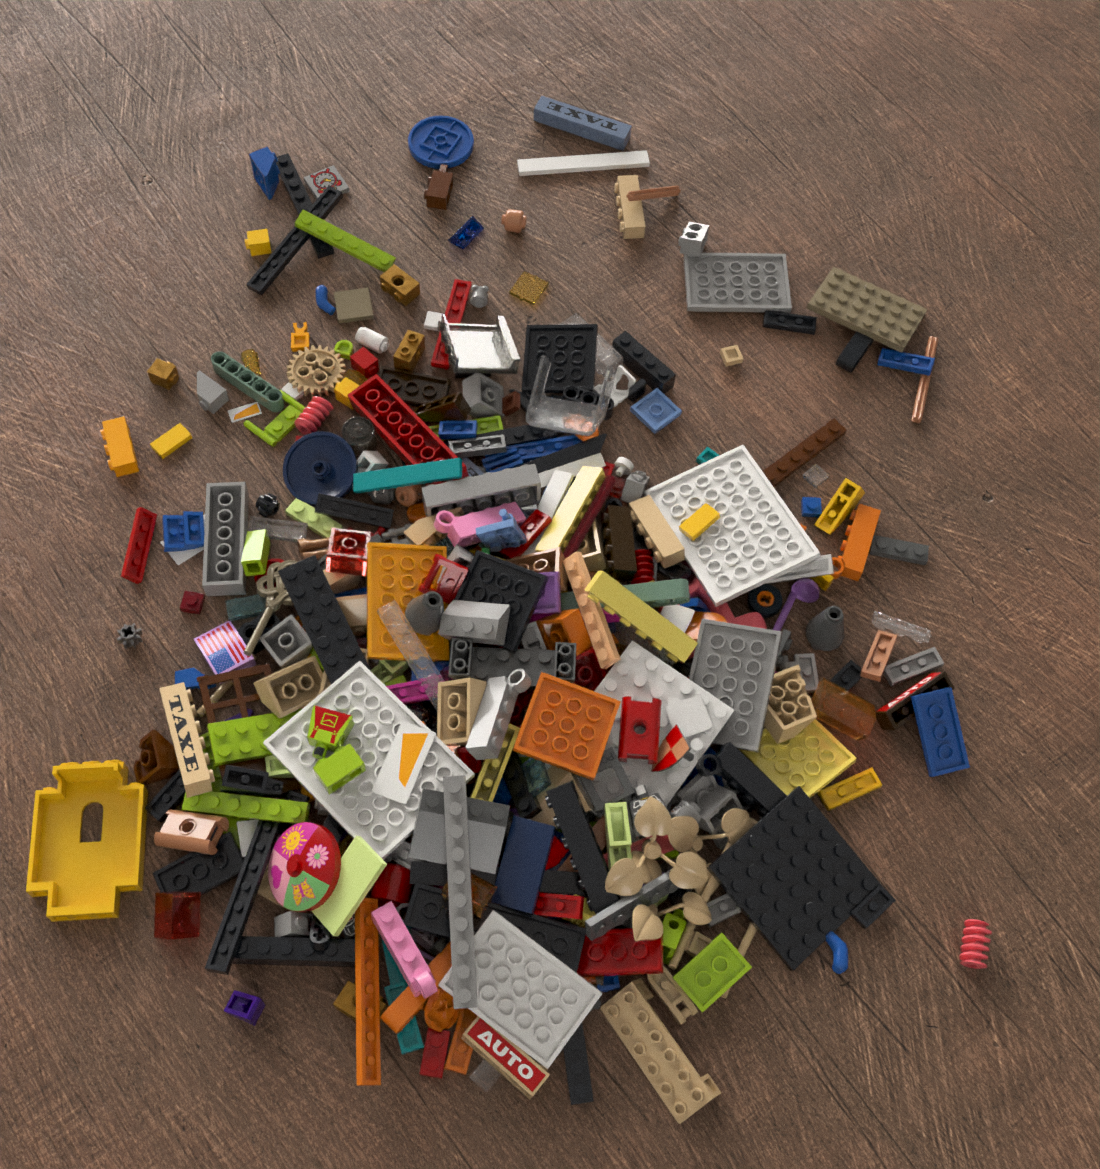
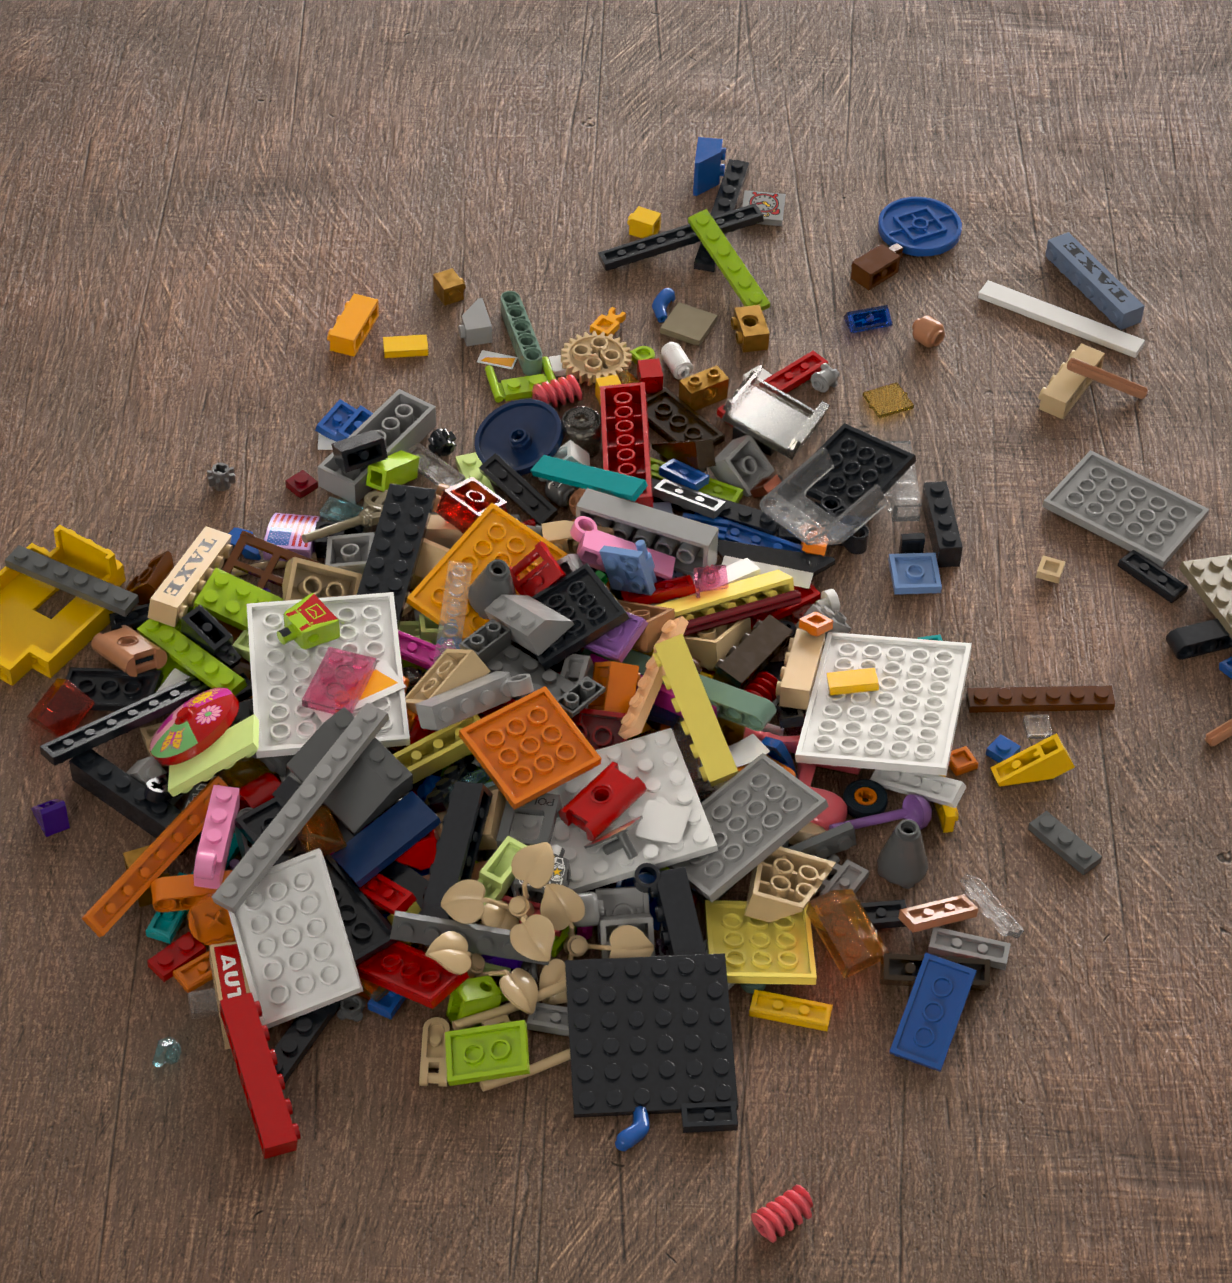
camera: 40 degrees right, 15 degrees down
red plate [121,507,157,584] -> none
clear yellow cone [241,349,261,376] -> none
lime brick [313,743,366,795] -> none
white piece [594,365,636,407] -> none
tan bracket [600,978,721,1124] -> none
light grey brick [678,222,709,257] -> none
orange hinge [831,503,881,581] -> none
none -> dark grey plate [5,545,139,617]
none -> clear light blue plate [152,1037,181,1067]
none -> red brick [219,992,301,1159]
none -> clear pink plate [302,647,377,714]
none -> black brick [331,430,388,473]
none -> clear pink bracket [694,564,729,598]
none -> orange plate [799,611,833,636]

